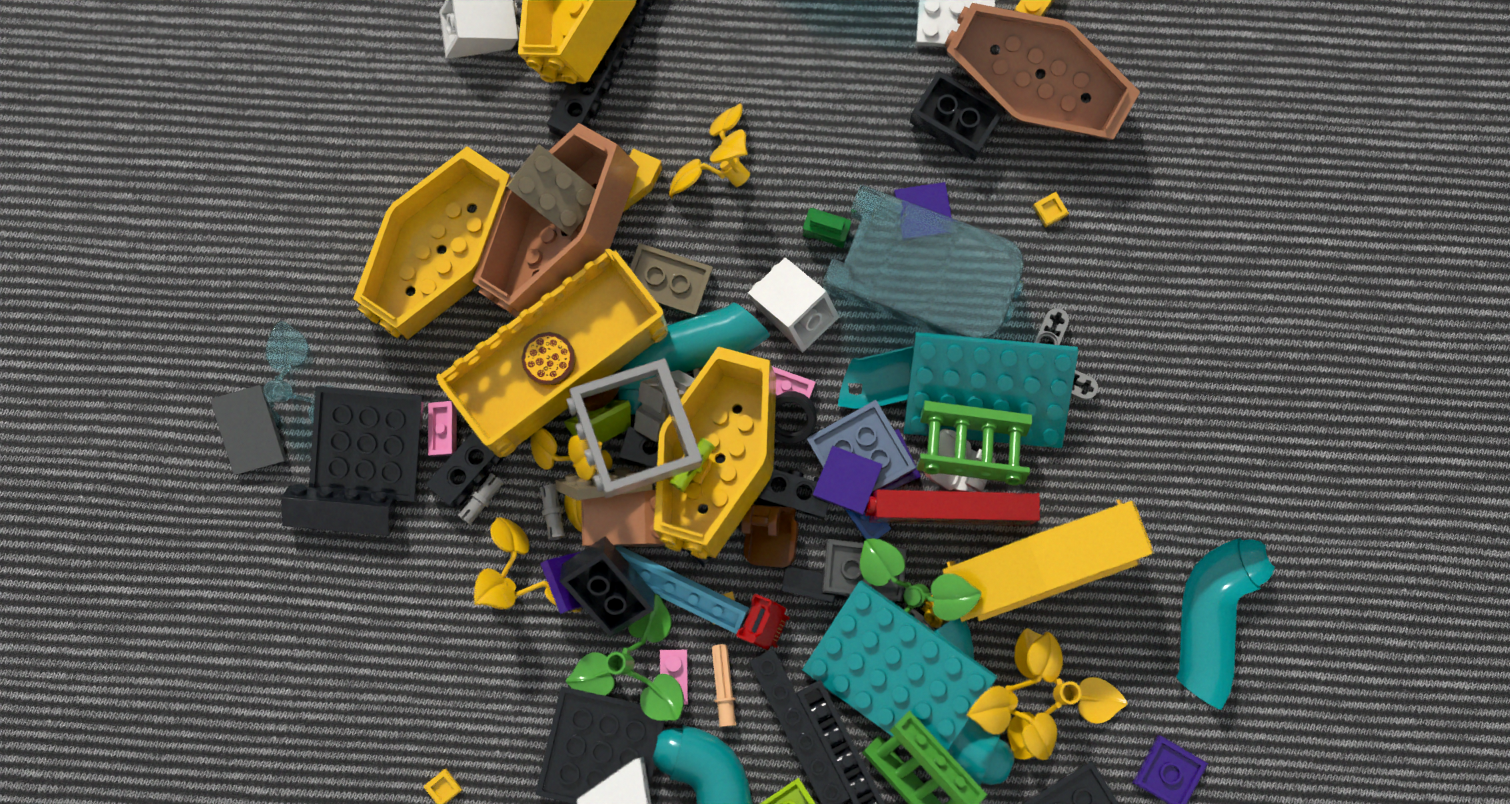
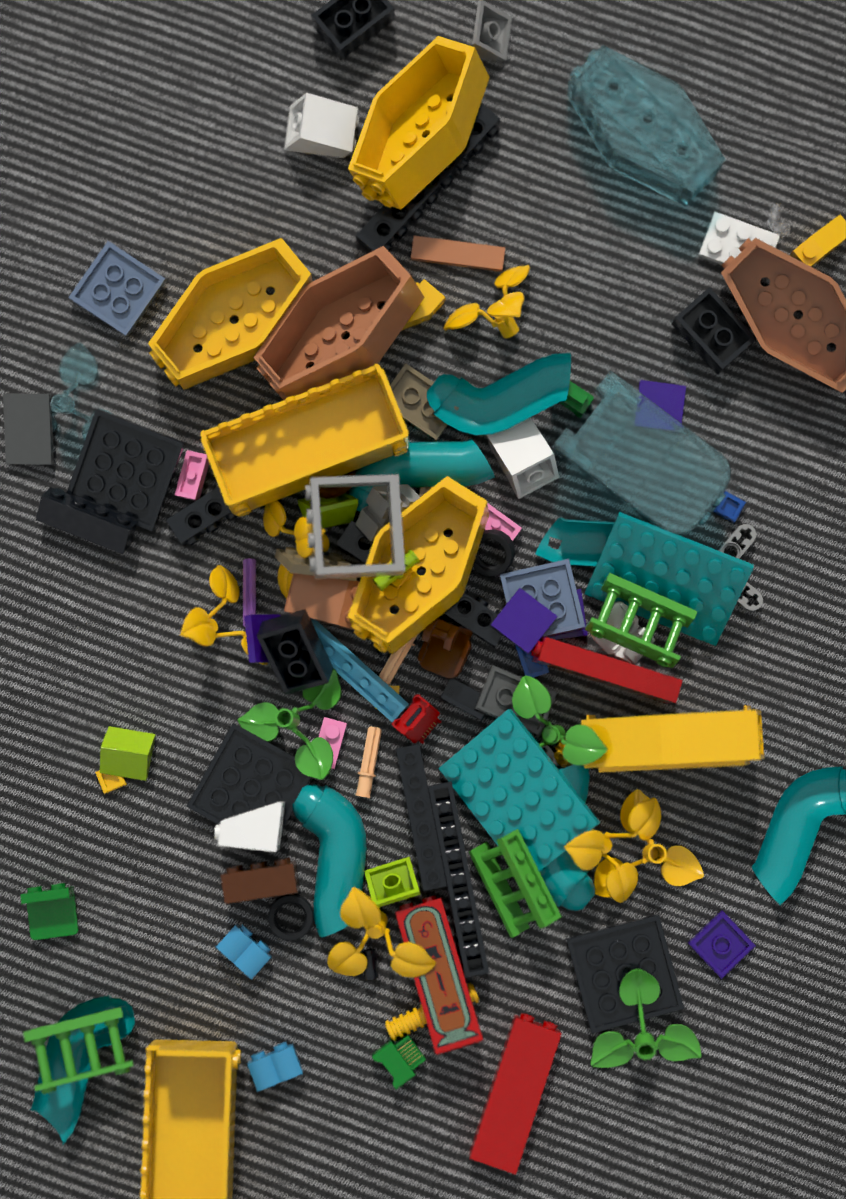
camera: 10 degrees right, 5 degrees up
light grey pin [457,473,504,525] -> none
dark tan plate [506,144,596,236] -> none
tile [521,332,575,385] -> none
light grey pin [540,484,566,540] -> none
yellow tile [1032,192,1069,228] -> none
none -> sand blue plate [68,241,166,338]
none -> lime slope [99,726,156,781]
none -> medium lavender axle [243,558,256,627]
none -> light nougat axle [379,633,419,685]
none -> nougat tile [411,236,505,272]
none -> teal animal [427,353,571,435]
none -> blue tile [713,491,746,523]

